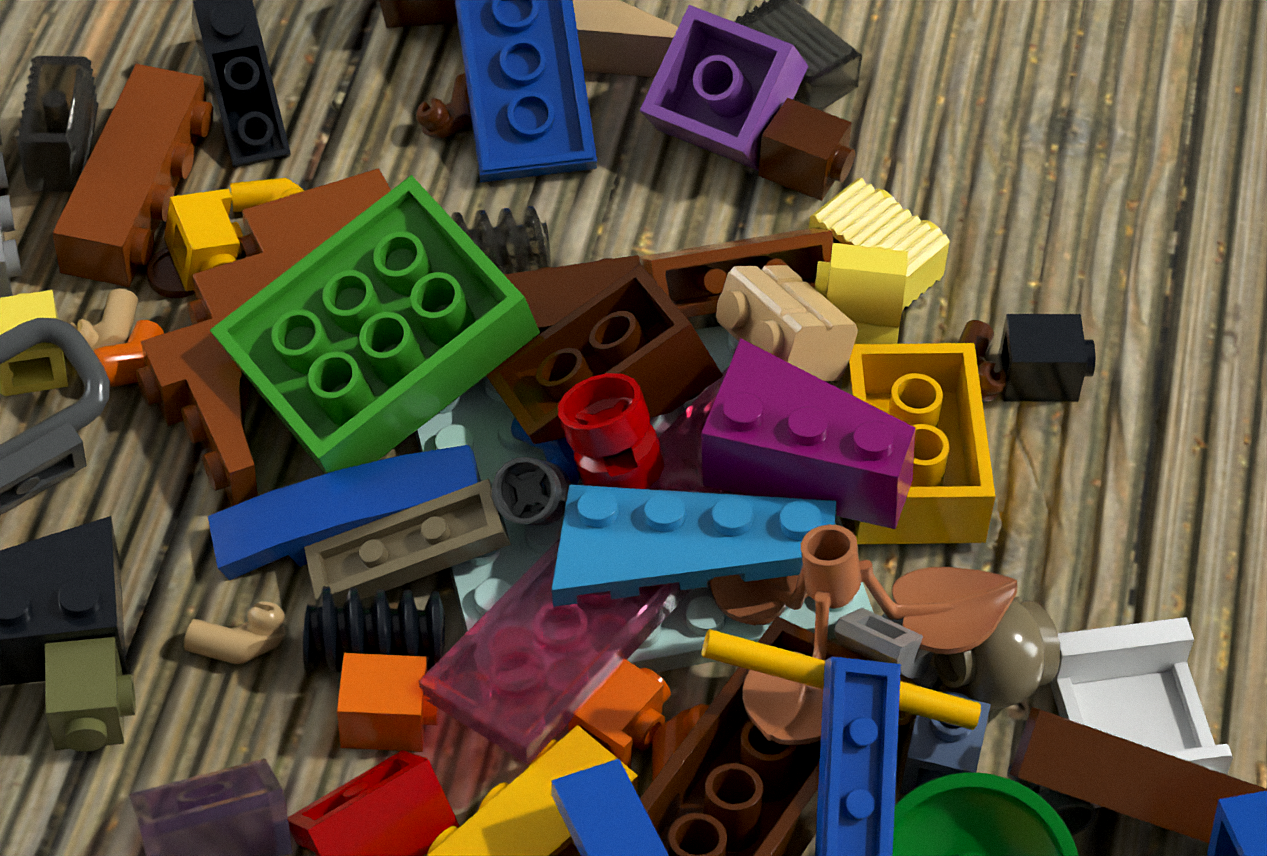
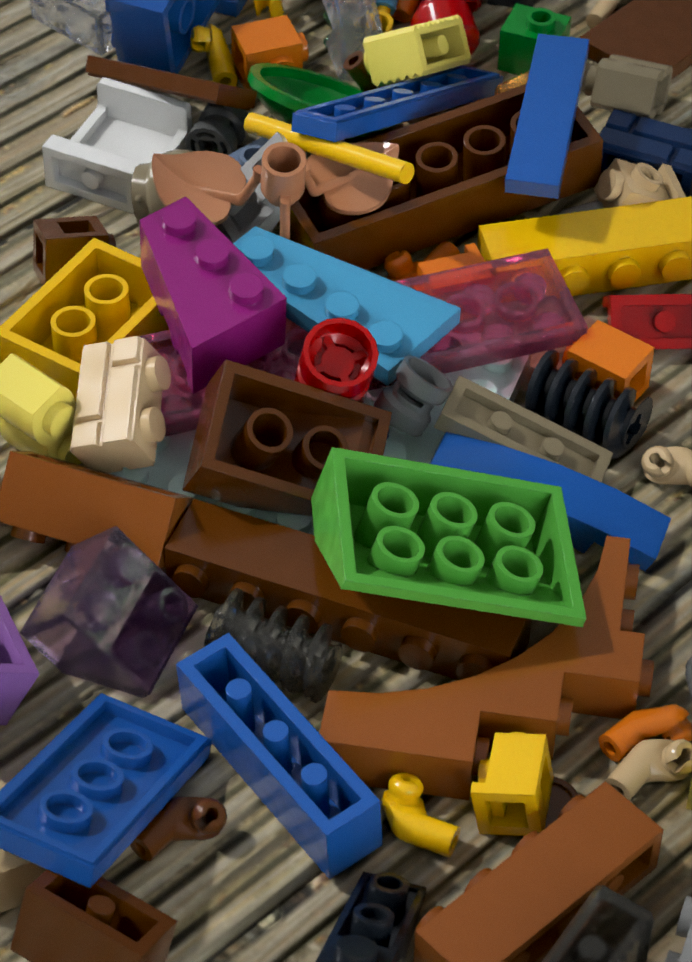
camera: 145 degrees left, 5 degrees down
none -> clear purple slope [20,526,198,698]
none -> reddish brown brick [33,216,116,285]
none -> blue brick [176,633,383,880]

